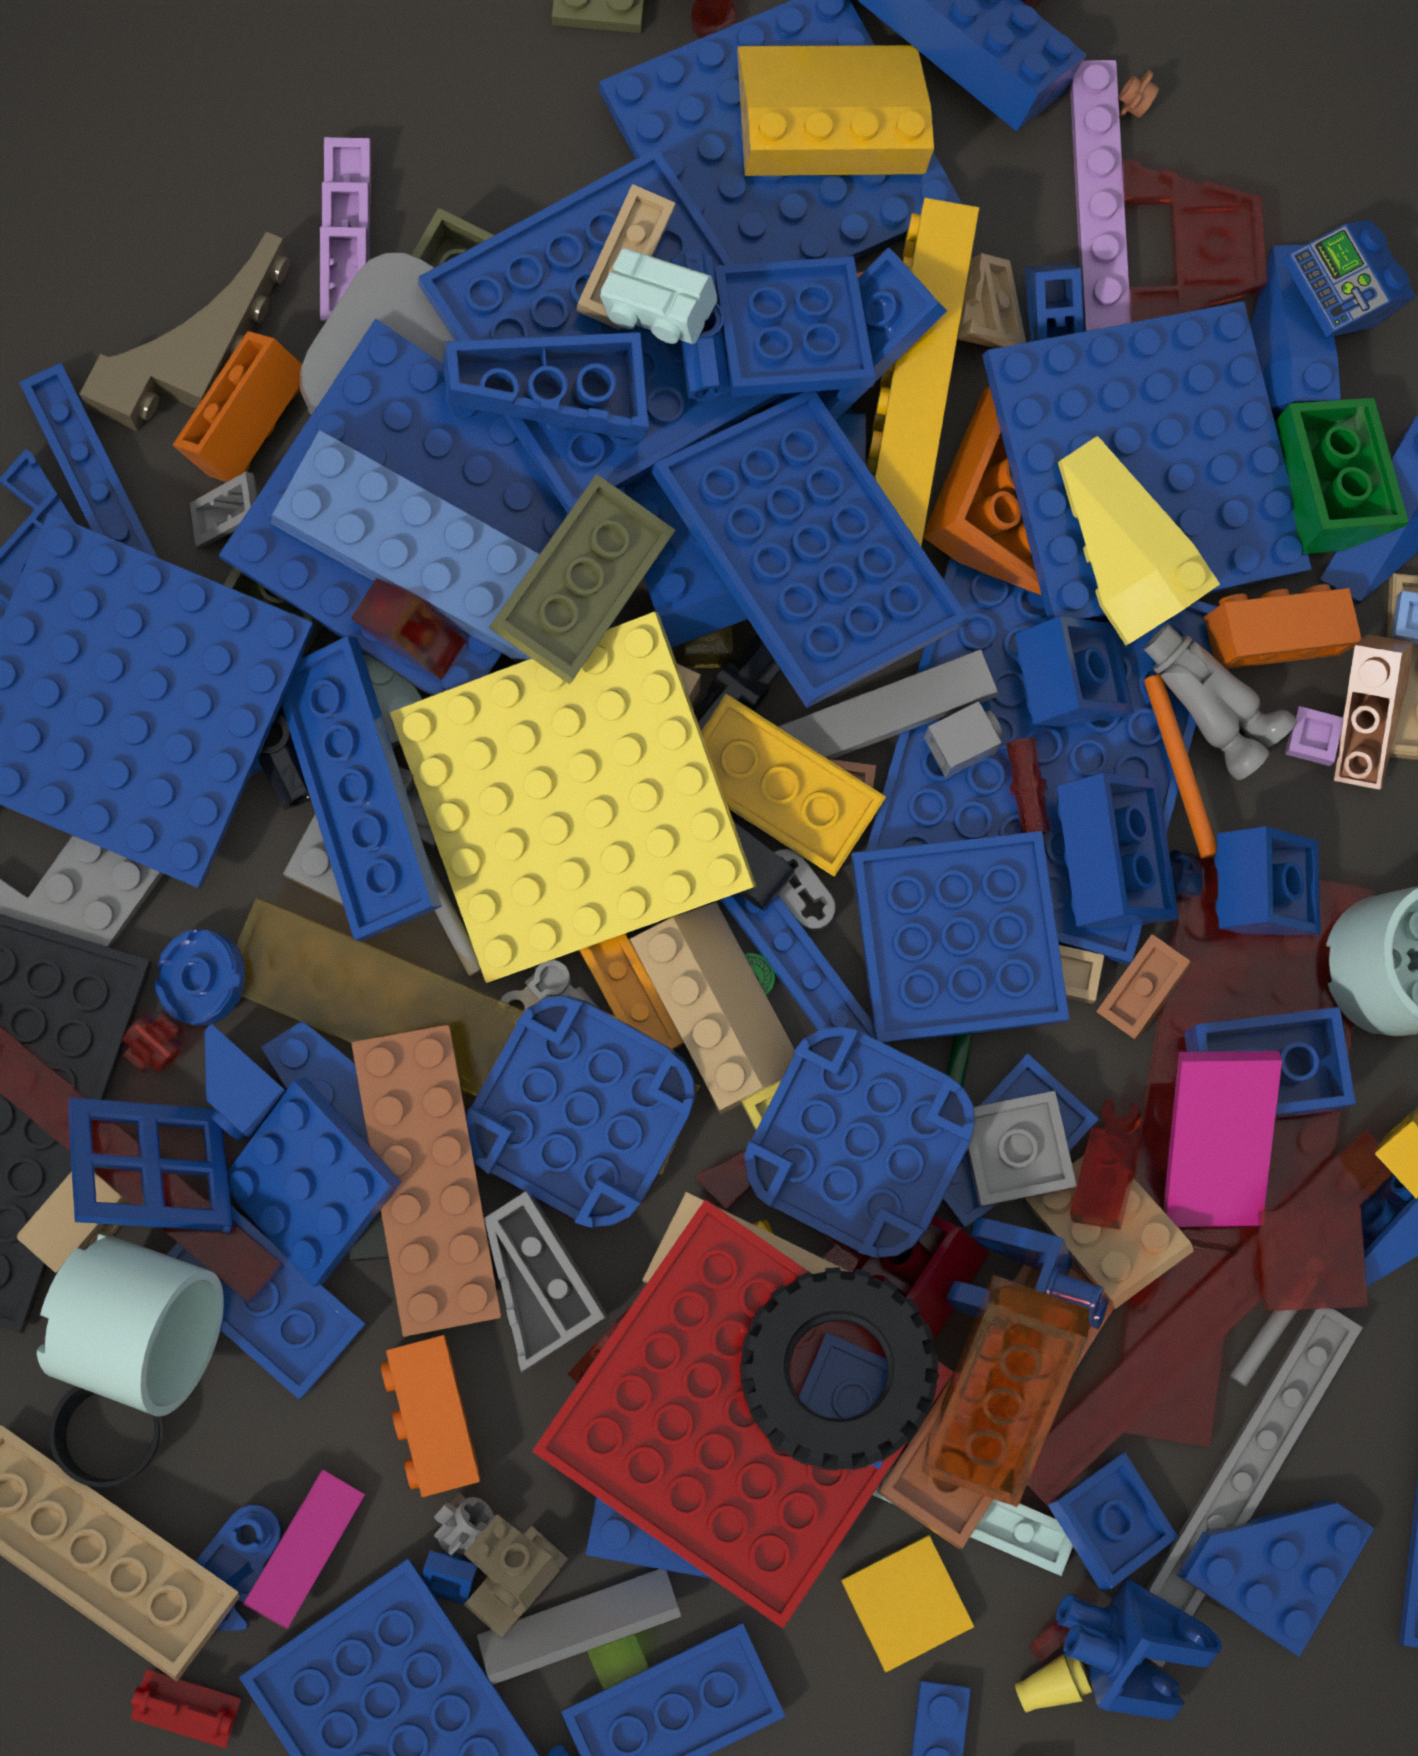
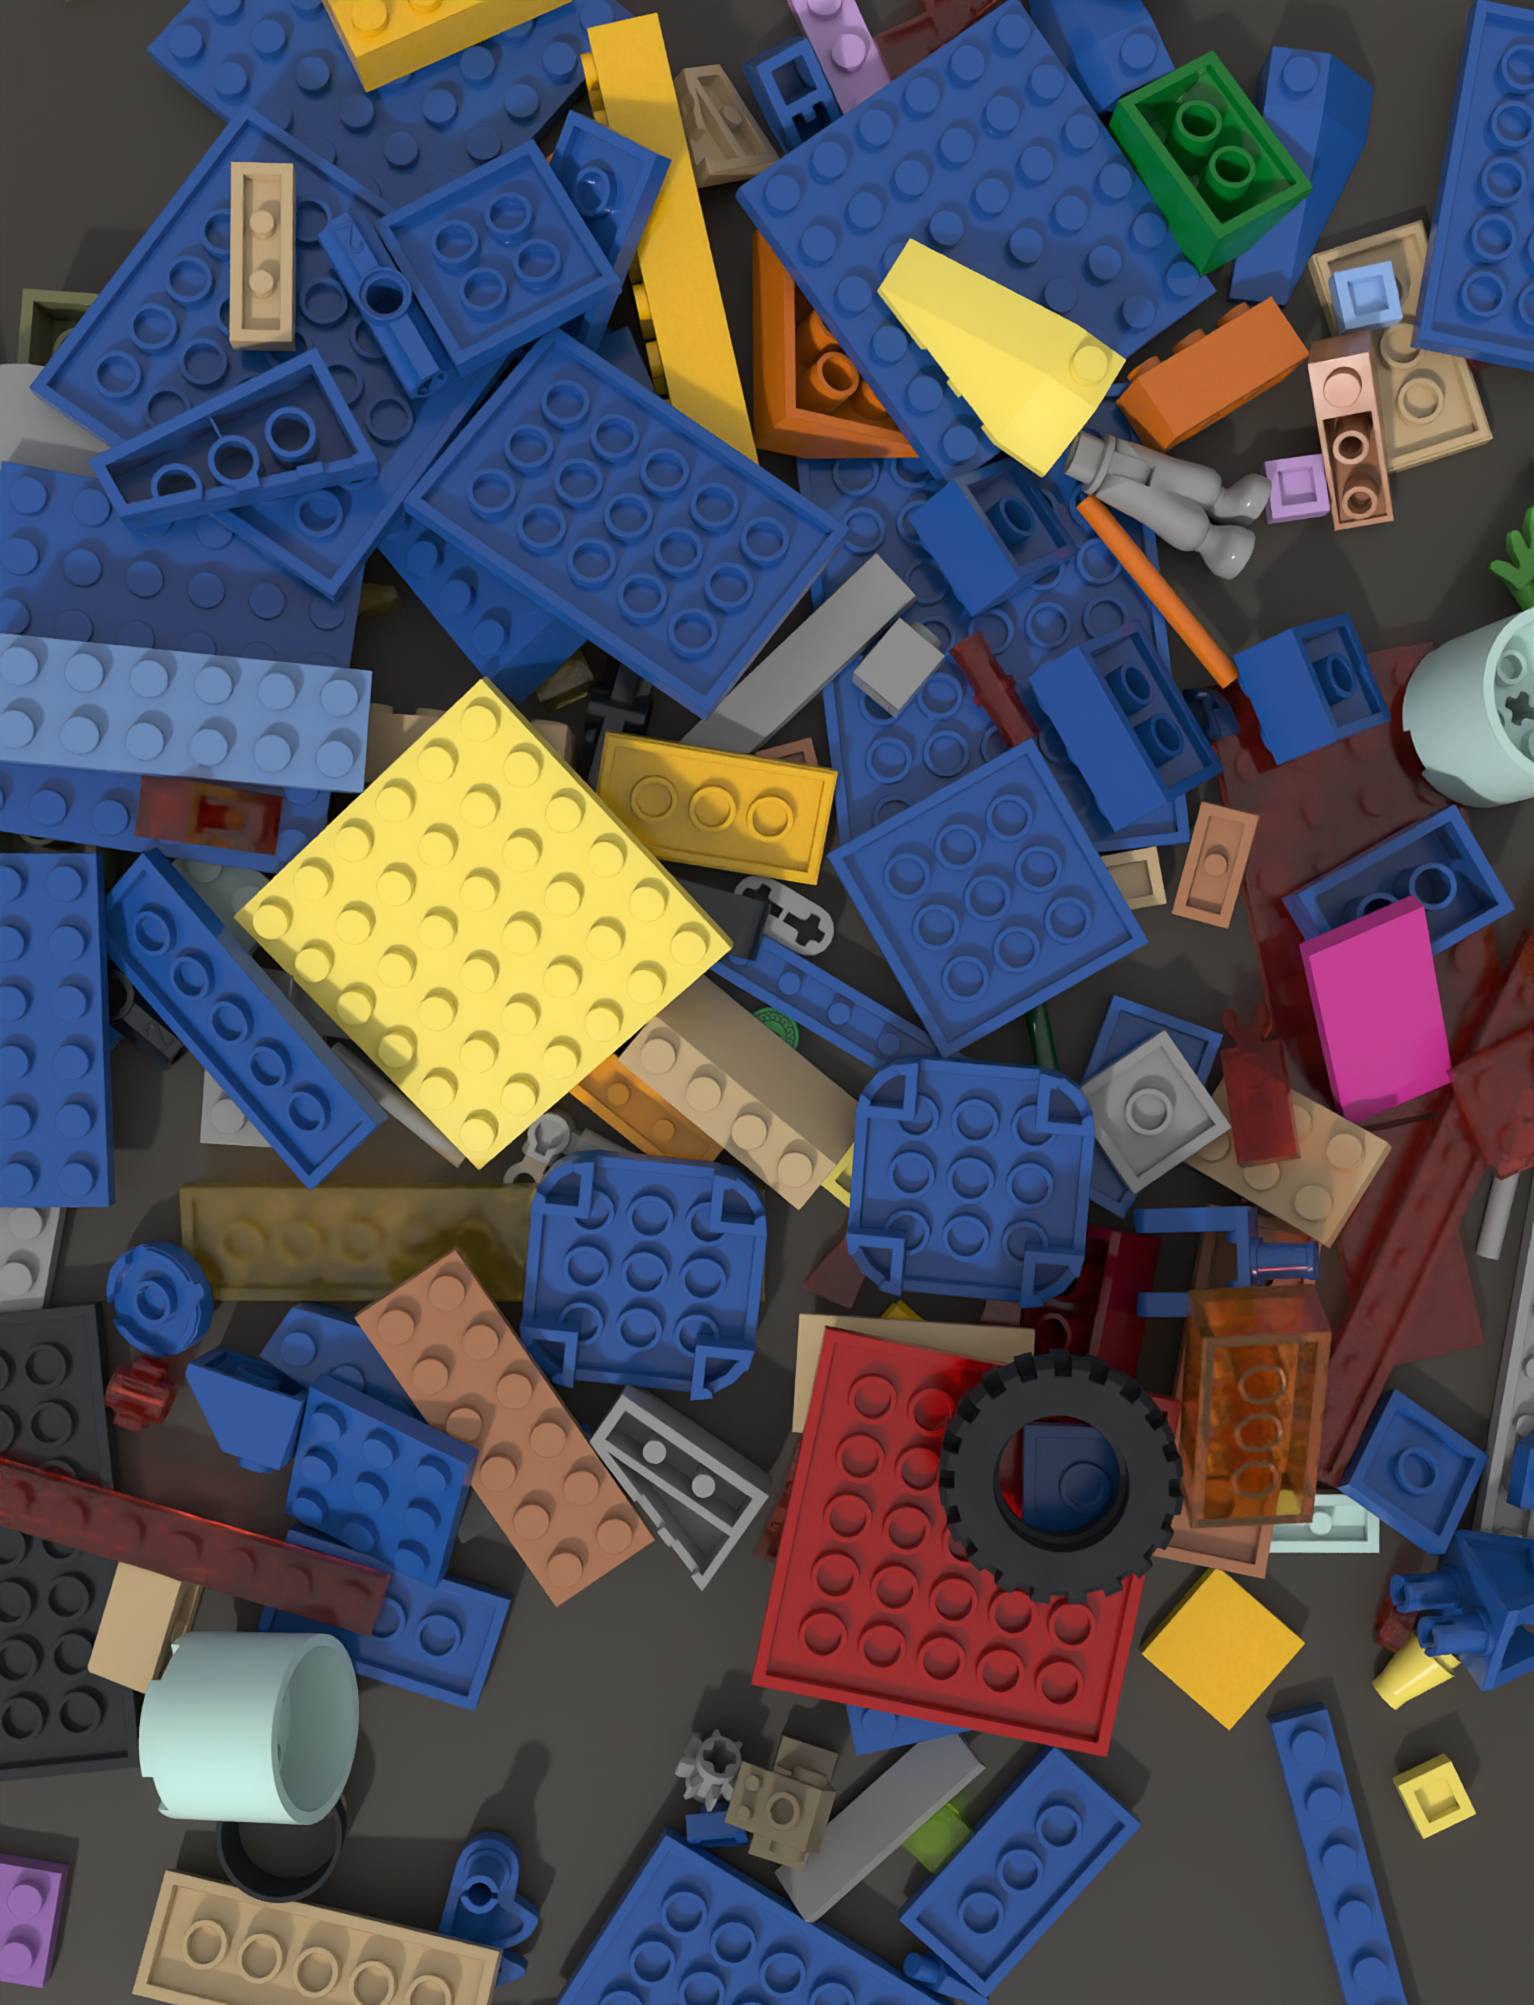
camera: 20 degrees left, 10 degrees up
blue window [68,1097,233,1233] -> none
dark pink tile [243,1469,365,1629] -> none
orange brick [380,1335,482,1497] -> none
olive plate [489,474,675,684] -> none
light aqua brick [600,248,717,344] -> none

